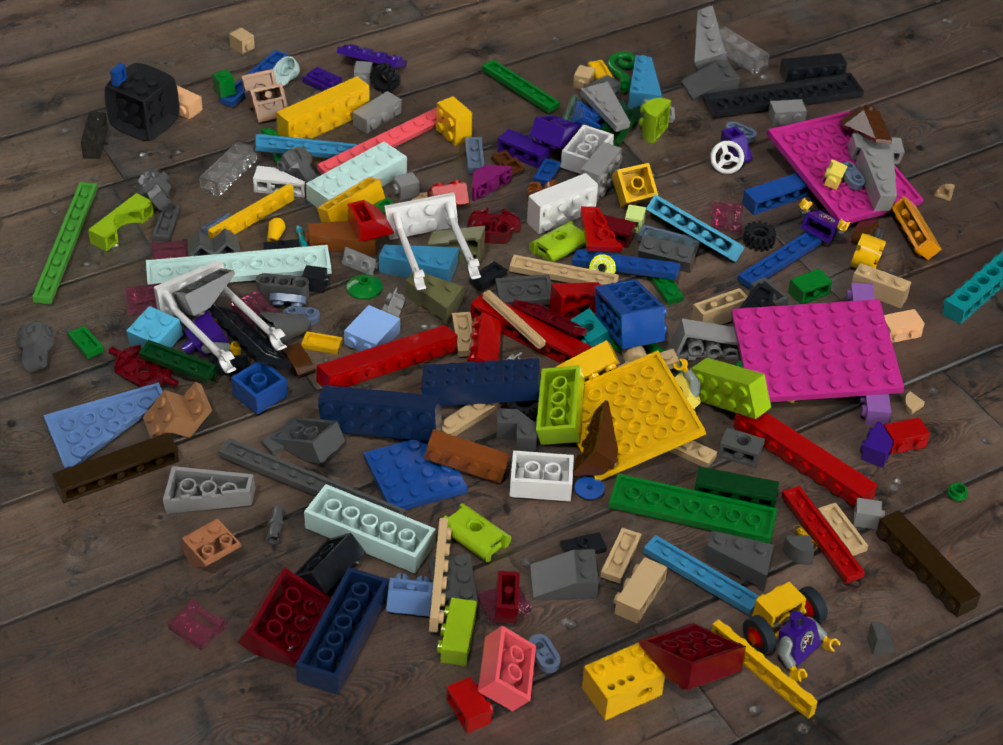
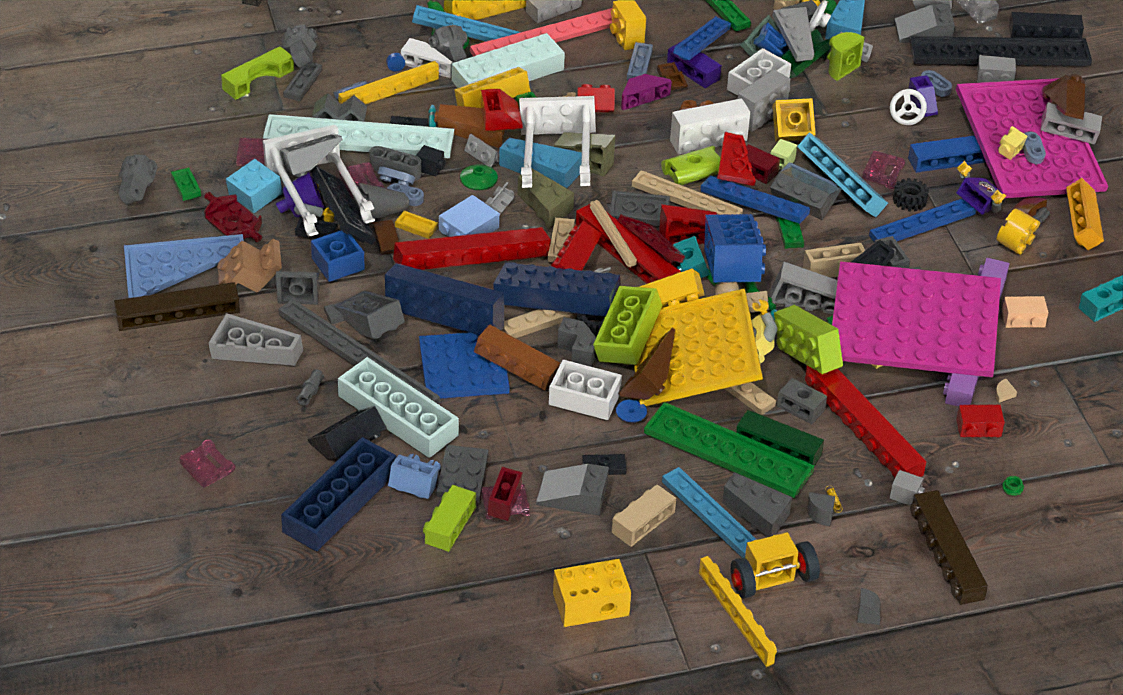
camera: 15 degrees right, 0 degrees up
bright green plate [32,182,98,304] -> none
dark green panel [139,339,218,383] -> none
clear pink plate [152,239,190,260] -> none
nougat slope [182,518,241,567] -> none
clear brick [199,142,257,196] -> none
dark red slope [237,567,332,668] -> none
yellow cone [267,218,286,242] -> none
light grey brick [392,172,420,200] -> none
tan plate [429,518,452,632] -> none
lime piece [443,503,512,562] -> none
red brick [446,677,493,733] -> none
dark red piece [467,207,521,244] -> none
black plate [469,261,507,291] -> none
coral brick [478,626,536,711] -> none
dark purple brick [529,115,582,149] -> none
sand blue plate [529,634,560,673] -> none
blue plate [533,158,561,186] -> none
neon yellow piece [589,254,616,274] -> none
tan plate [600,528,642,584] -> none
dark red slope [639,623,746,690] -> none
torso [777,611,840,682] -> none
red plate [781,485,865,584] -> none
green brick [788,268,832,304] -> none
tan plate [818,502,868,556] -> none
tan brick [852,263,911,308] -> none
light grey wedge [855,148,897,211] -> none
dark purple slope [860,421,893,468] -> none
none -> dark grey slope [276,271,320,305]
none -> blue tile [386,53,405,72]
none -> blue plate [673,16,731,60]
none -> white piece [809,0,831,32]

